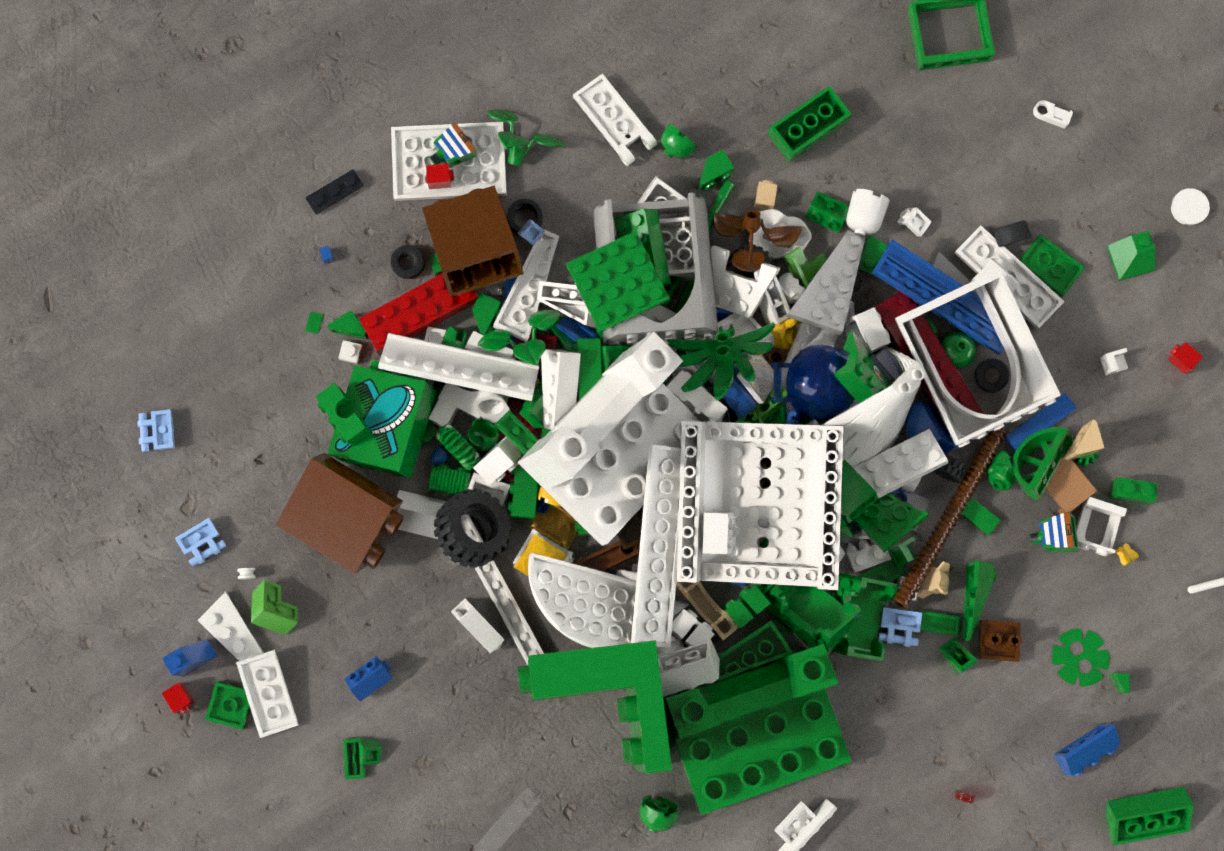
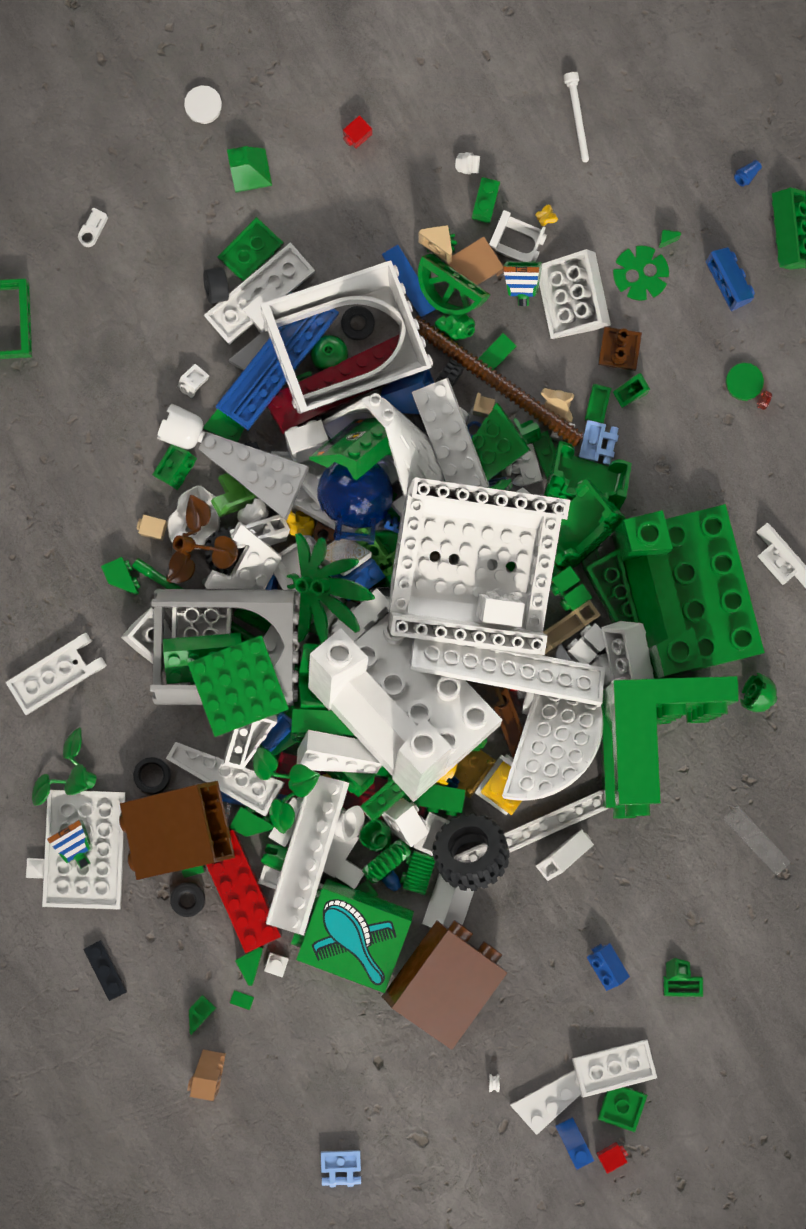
camera: 80 degrees left, 5 degrees up
light blue plate [175,518,226,567] -> none
bright green panel [251,579,298,635] -> none
green arch [315,383,372,446] -> none
blue piece [320,246,334,264] -> none
red brick [426,163,454,190] -> none
light blue tile [518,219,545,245] -> none
green cylinder [661,123,698,159] -> none
green brick [768,85,852,163] -> none
green slope [841,460,878,524] -> none
green wedge [962,560,997,641] -> none
white panel [1100,348,1128,375] -> none
none -> white tile [26,858,45,878]
none -> medium nougat wedge [187,1049,226,1101]
none -> green tile [189,994,217,1035]
none -> white piece [455,152,480,174]
none -> tan panel [472,393,495,418]
none -> white slope [539,249,611,339]
none -> green tile [725,363,764,401]
none -> blue cone [734,160,762,187]

